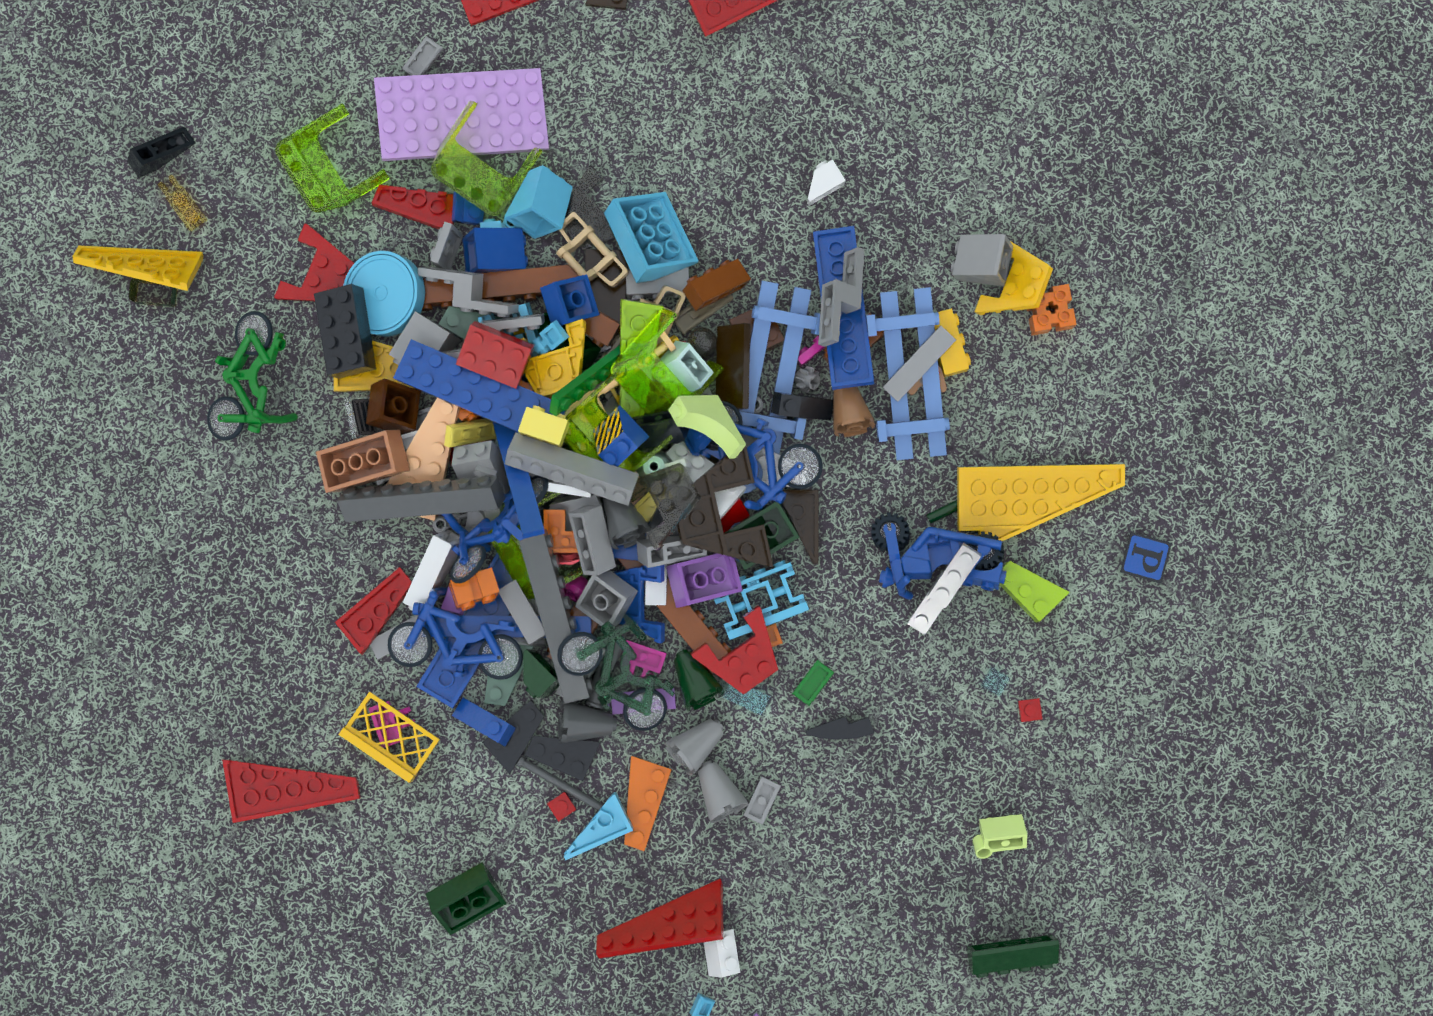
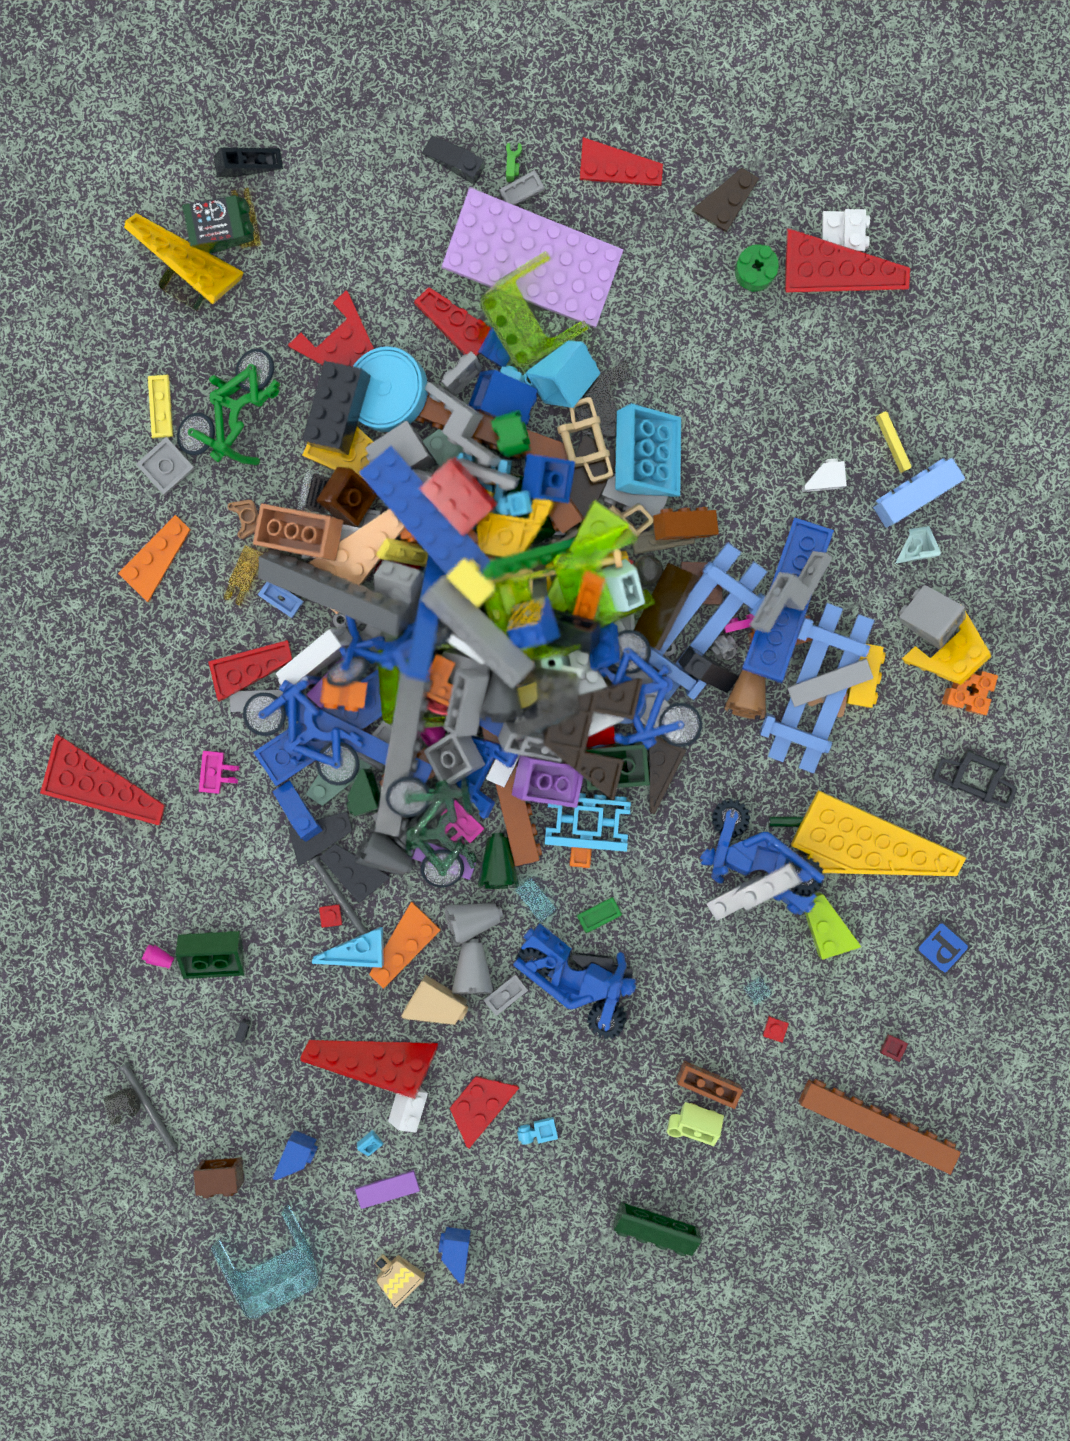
camera: 25 degrees right, 5 degrees up
clear neon green windscreen [275,103,390,213] -> none
yellow fence [338,692,440,783] -> none
light grey tile [499,579,545,645] -> none
yellowish green arch [668,395,746,459] -> none
red wing [690,606,778,694] -> none
none -> orange wing [118,515,191,602]
none -> light grey plate [136,437,195,496]
none -> dark pink cone [142,944,174,969]
none -> light yellow tile [148,375,173,438]
none -> slope [182,195,254,253]
none -> clear yellow hinge [224,545,264,606]
none -> medium nougat piece [227,500,259,539]
none -> black tile [235,1018,251,1043]
none -> medium blue piece [258,582,304,618]
none -> tan slope [401,975,468,1025]
none -> black slope [422,136,485,185]
none -> red wing [450,1076,519,1149]
none -> green brick [491,410,532,458]
none -> bright green plate [506,143,522,182]
none -> blue piece [513,923,637,1039]
none -> medium azure plate [517,1117,558,1144]
none -> orange tile [573,570,606,620]
none -> dark orange brick [676,1061,743,1109]
none -> green brick [735,245,779,292]
none -> dark orange brick [798,1079,961,1175]
none -> light blue brick [873,458,965,528]
none -> light yellow tile [876,412,912,473]
none -> dark red plate [880,1034,908,1062]
none -> light aqua slope [895,526,941,564]
none -> black bar [932,749,1017,808]

